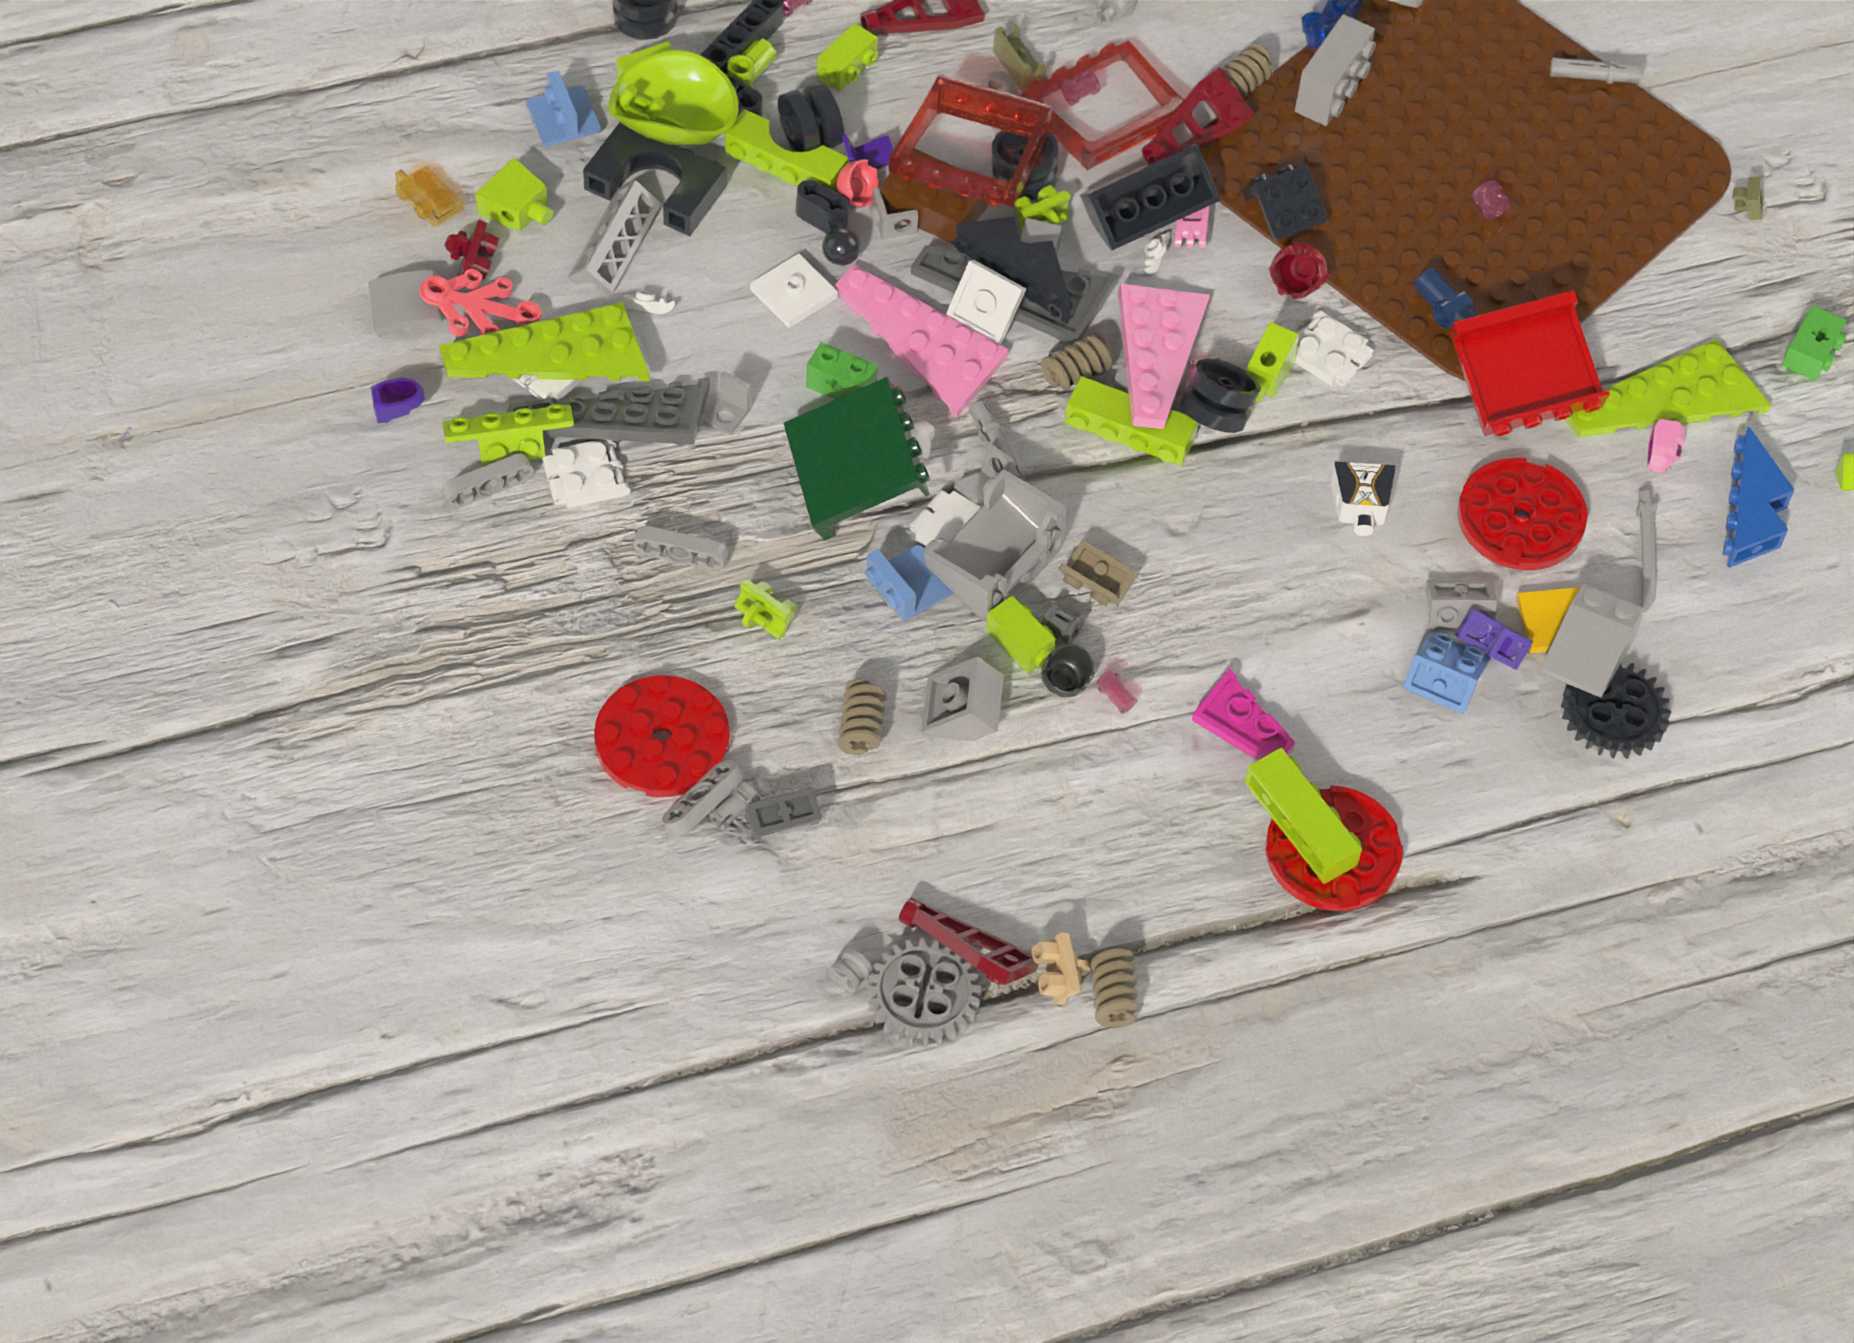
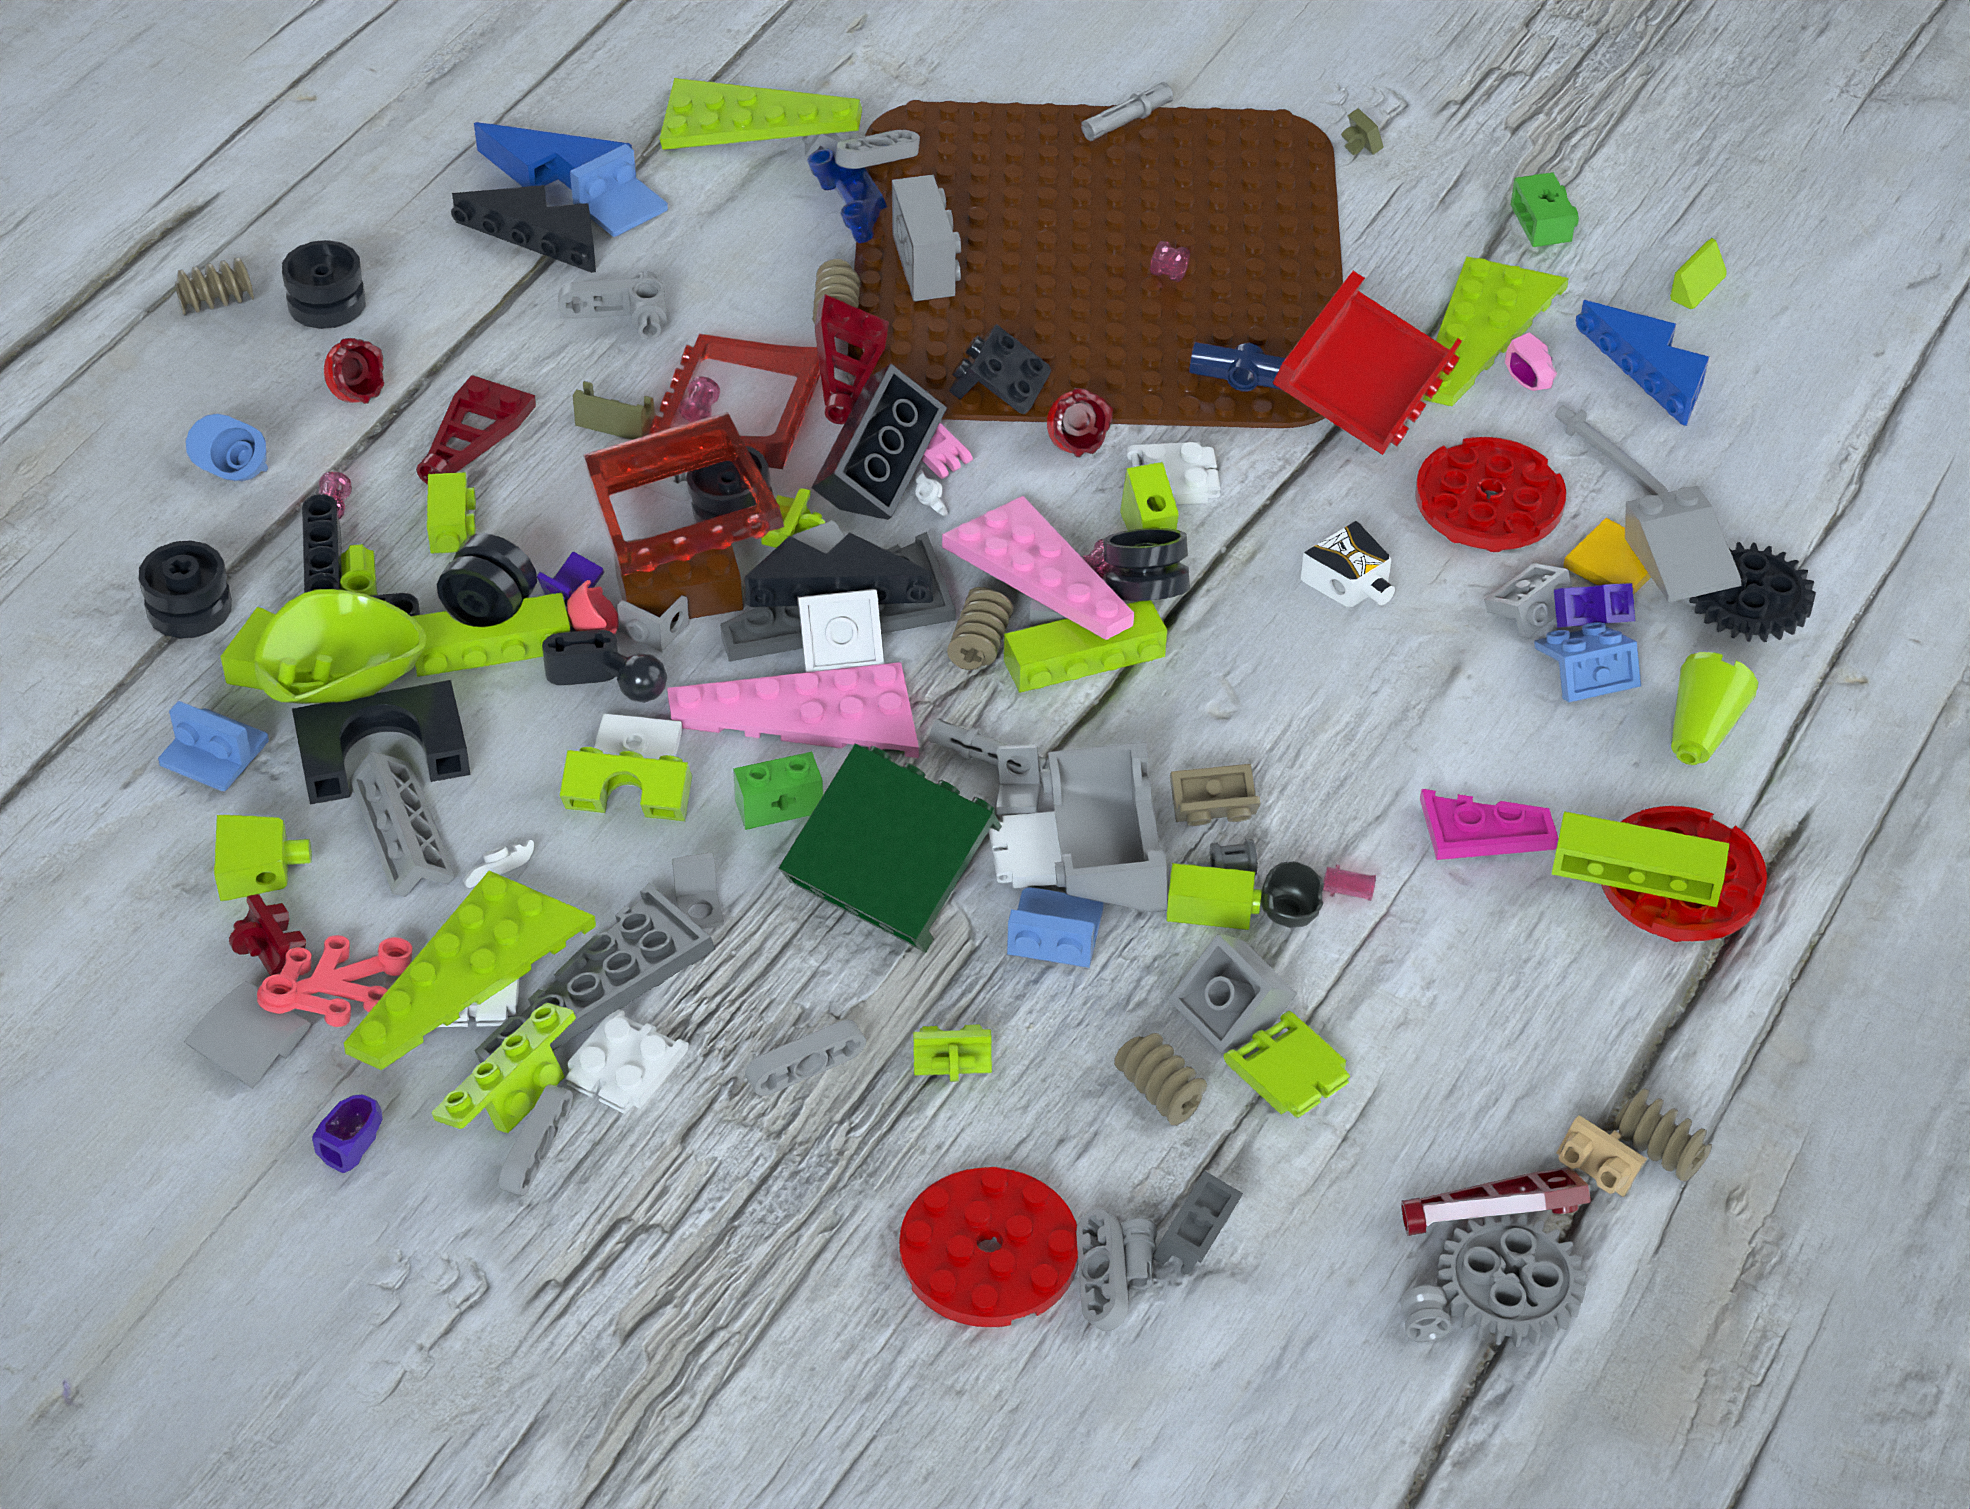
camera: 40 degrees left, 10 degrees down
clear yellow bracket [395,166,464,228] -> none
none -> lime arch [559,747,692,821]
none -> lime plate [1223,1011,1350,1118]
none -> lime cone [1671,652,1759,765]

